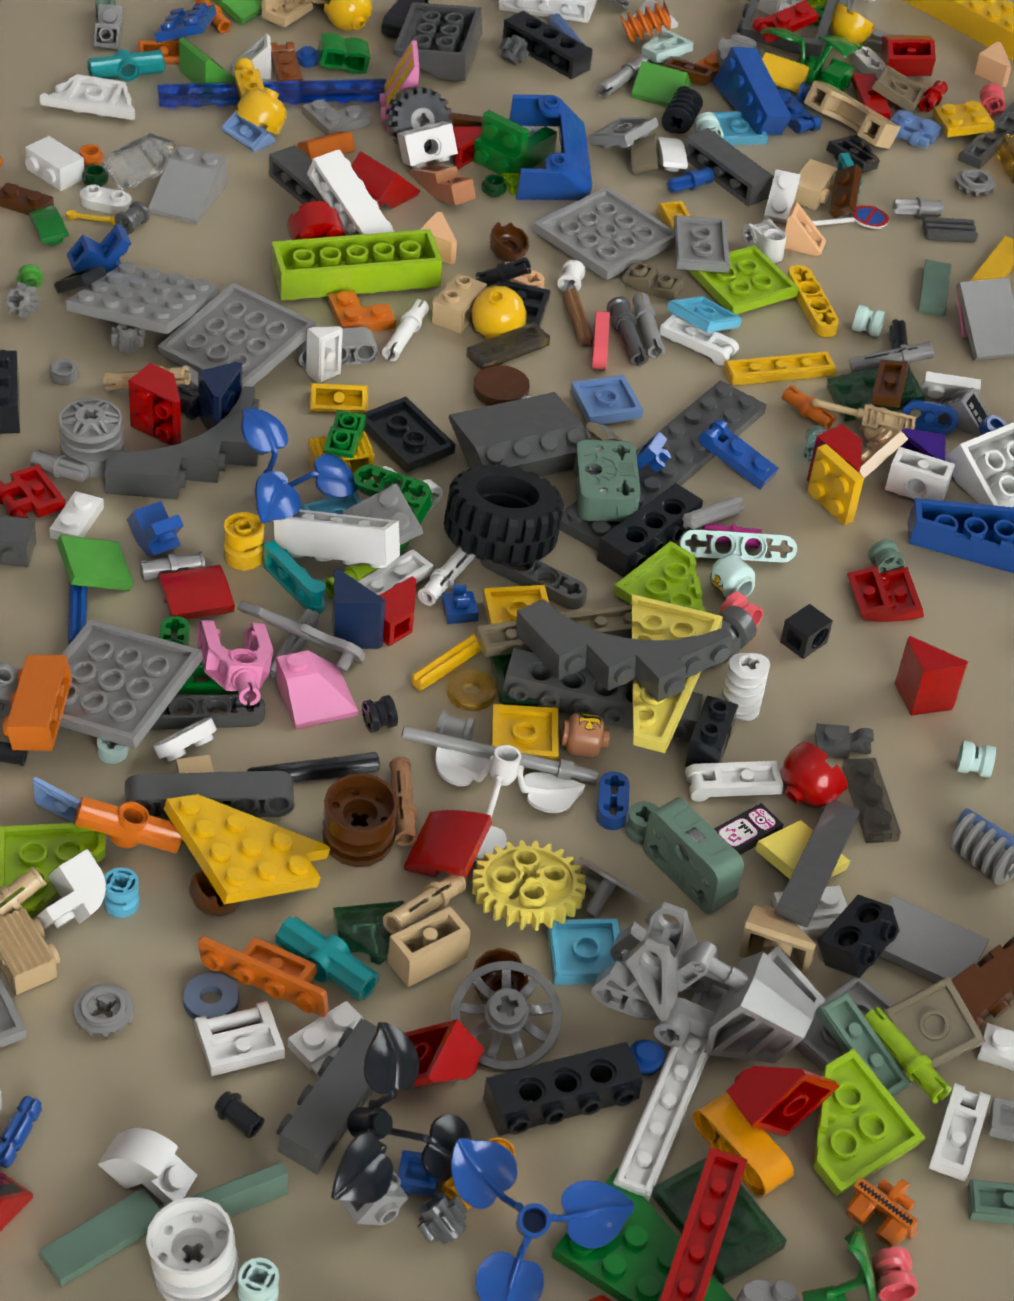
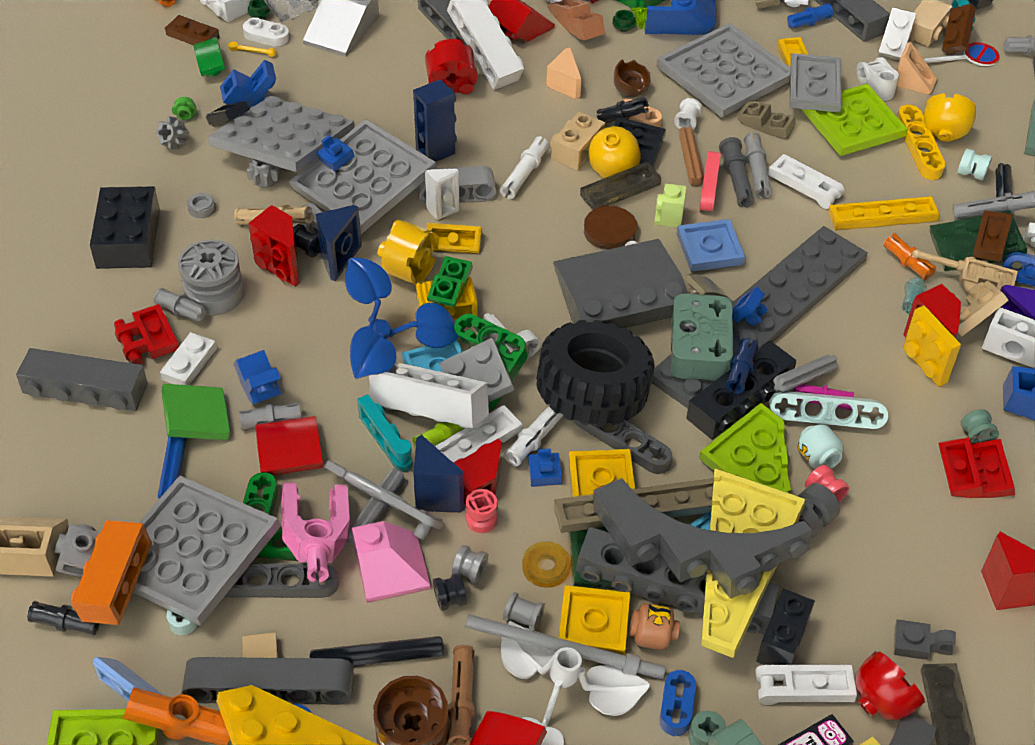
camera: 10 degrees right, 5 degrees up
dark grey arch [104,386,264,500] -> none
dark grey bush [115,201,150,235] -> none
white plate [153,717,217,762] -> none
yellow wheel [224,512,264,571] -> none
lime brick [271,229,443,301] -> none
orange plate [328,291,396,332] -> none
black plate [362,396,456,472] -> none
yellow axle [411,633,482,691] -> none
medium azure tile [666,296,742,333] -> none
blue plate [699,419,779,489] -> none
white piece [721,653,770,722] -> none
black brick [780,604,833,659] -> none
none -> blue tile [316,135,355,171]
none -> yellow brick [377,220,439,285]
none -> dark blue brick [413,79,457,162]
none -> light grey wheel [452,545,488,584]
none -> coral wheel [466,489,498,533]
none -> yellowish green brick [654,184,686,227]
none -> dark blue pin [725,338,759,394]
none -> yellow cylinder [924,93,977,142]

